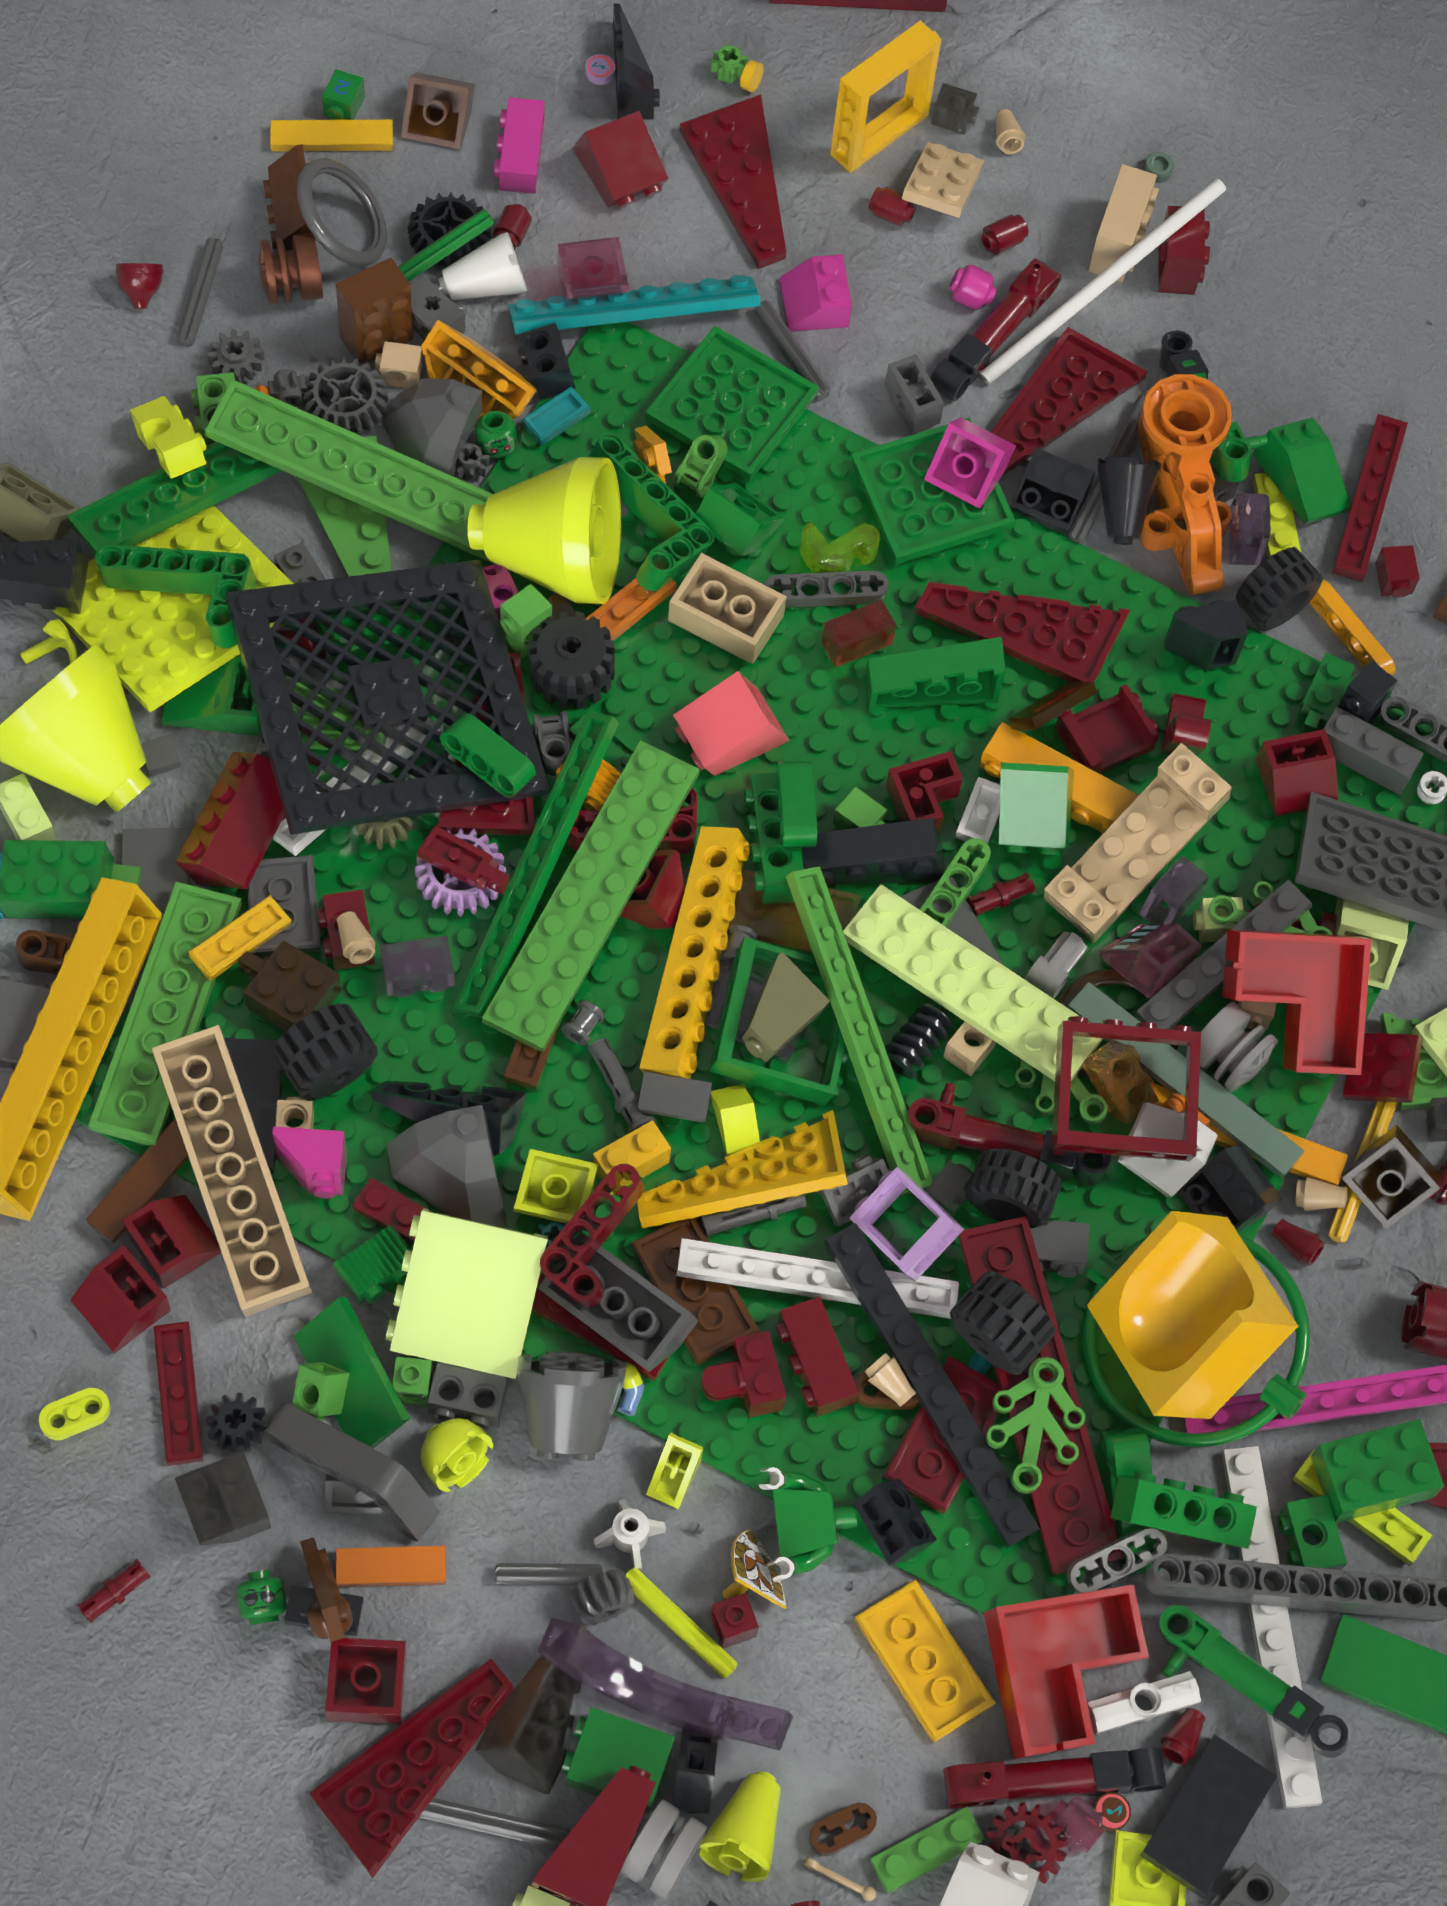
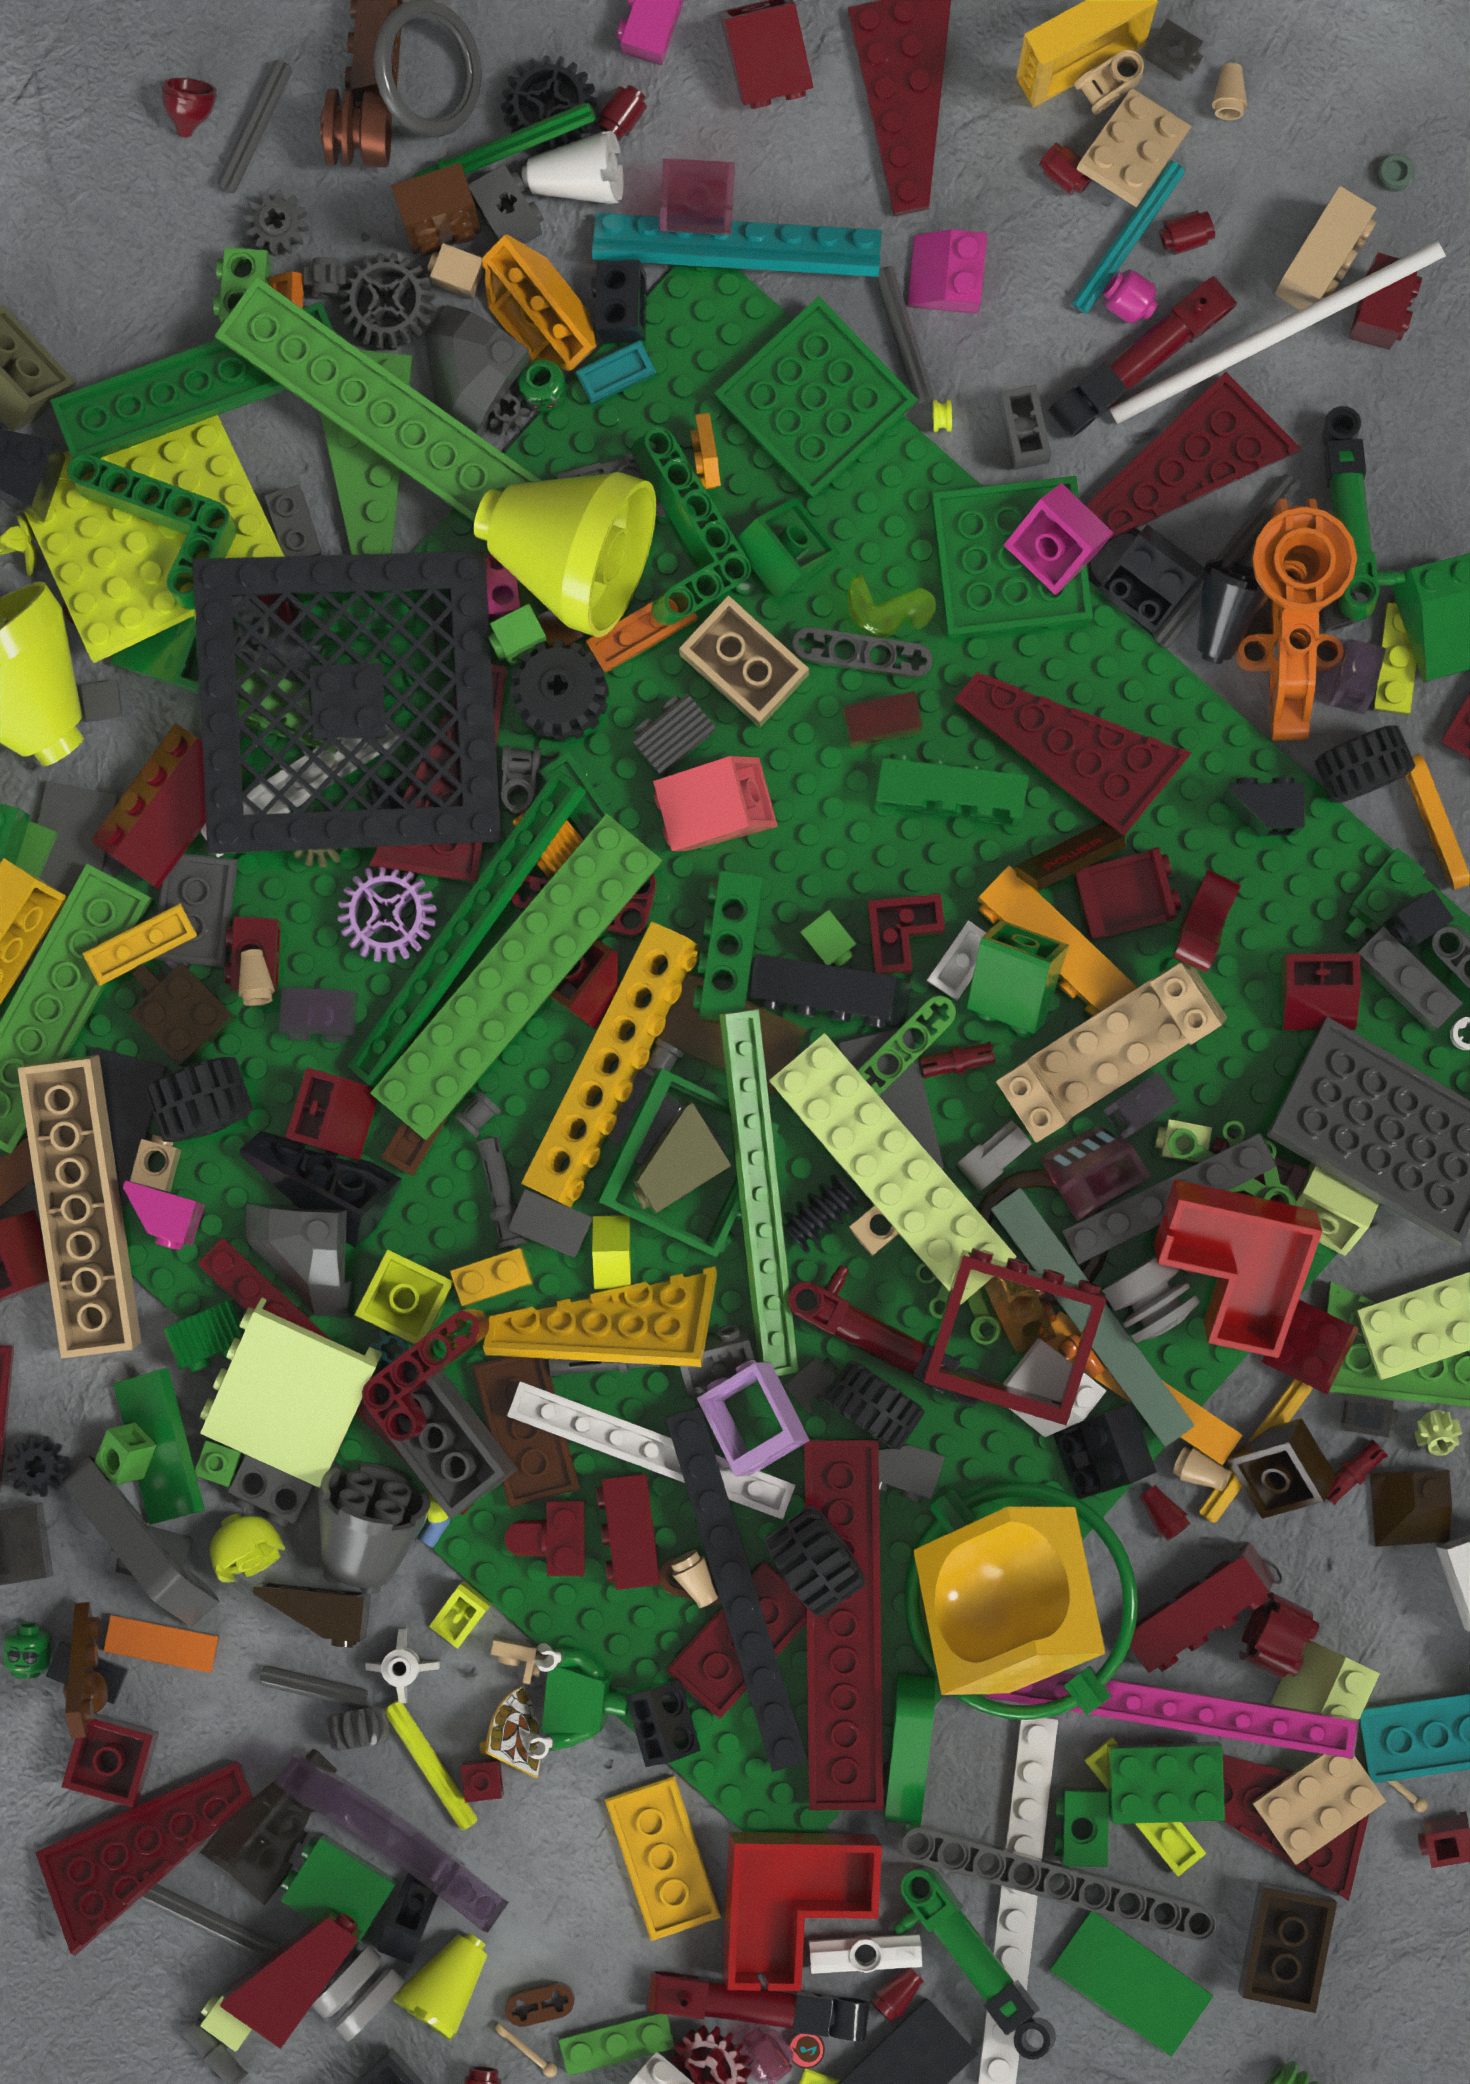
camera: 25 degrees right, 20 degrees up
neon yellow arch [129,396,207,479] -> none
dark red hinge [417,826,510,895] -> none
green beam [440,713,536,798] -> none
bright green piece [673,435,728,498] -> none
green beam [776,761,817,847] -> none
bright green plant [986,1357,1085,1494] -> none
light grey beam [1067,1527,1167,1593] -> none
green brick [1110,1471,1257,1549] -> none
none -> dark brown slope [253,1582,371,1648]
none -> dark red slope [285,1067,378,1160]
none -> tan bracket [491,1637,544,1685]
none -> dark grey brick [632,694,716,777]
none -> neon yellow bush [932,399,952,432]
none -> teal axle [1072,160,1185,314]
none -> tan piece [1074,50,1144,115]
none -> dark red wedge [1130,1542,1275,1673]

